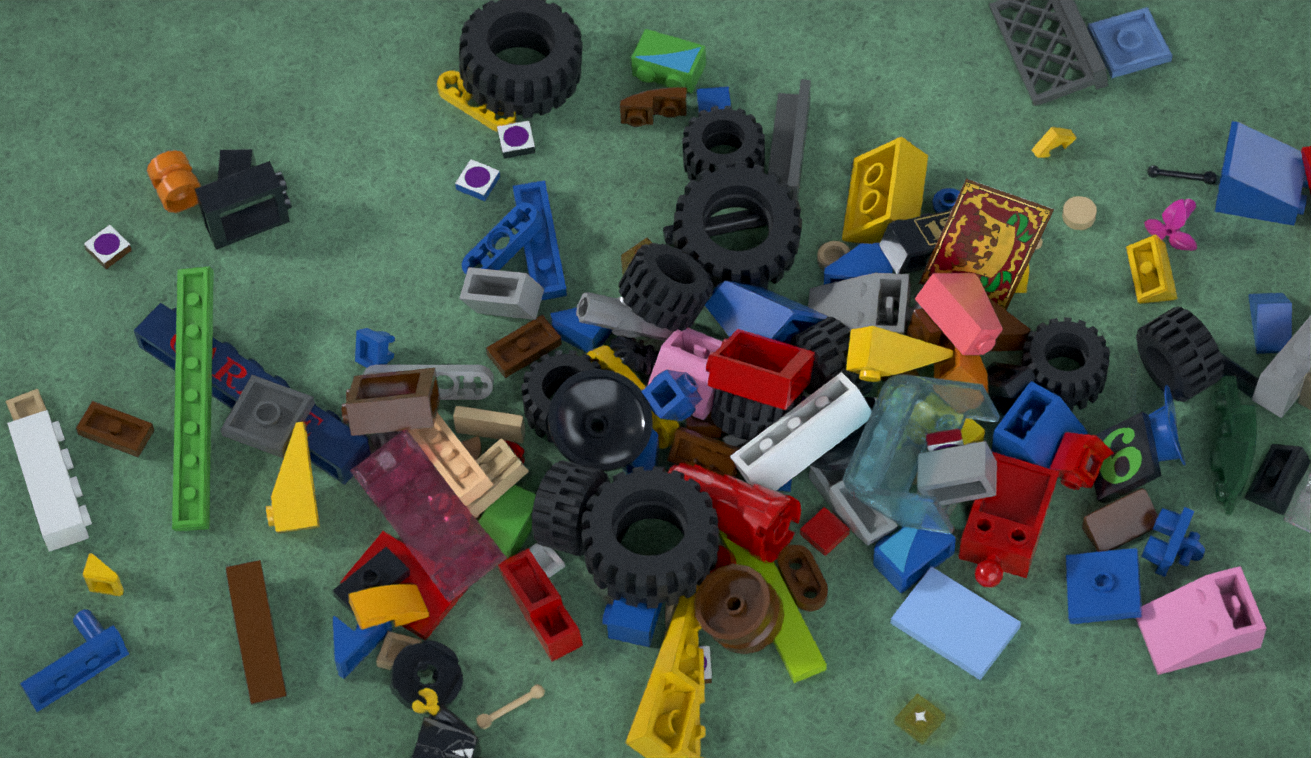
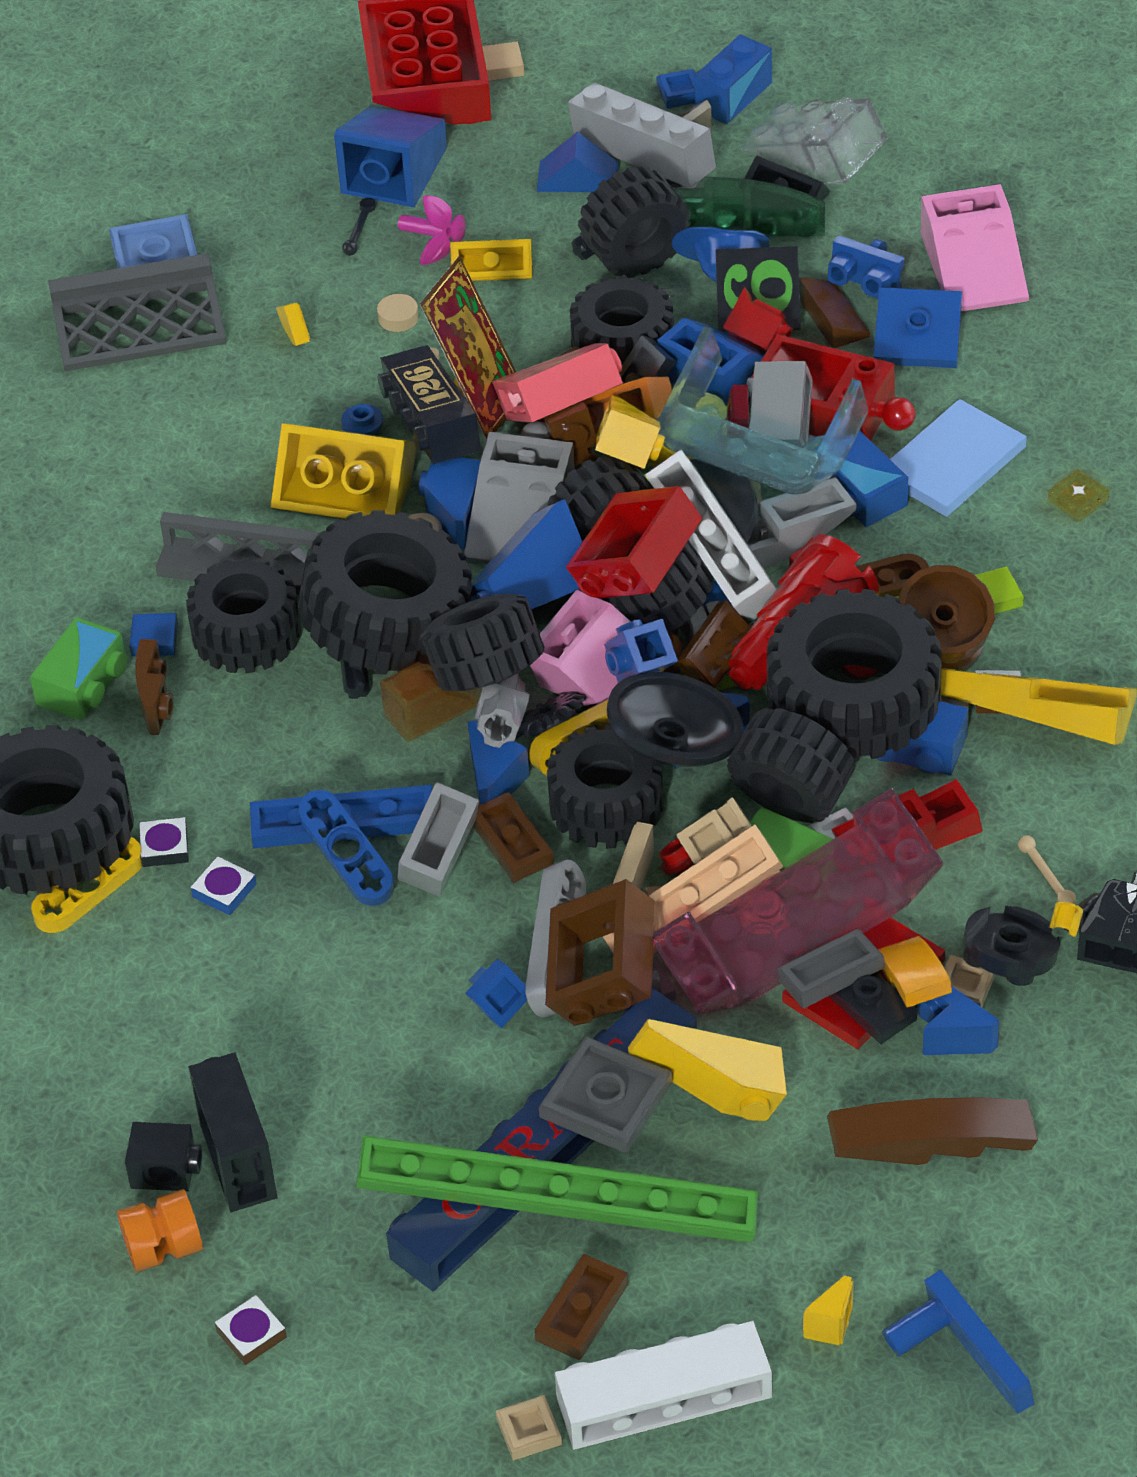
camera: 85 degrees left, 10 degrees down
none -> dark grey tile [777,928,885,1009]

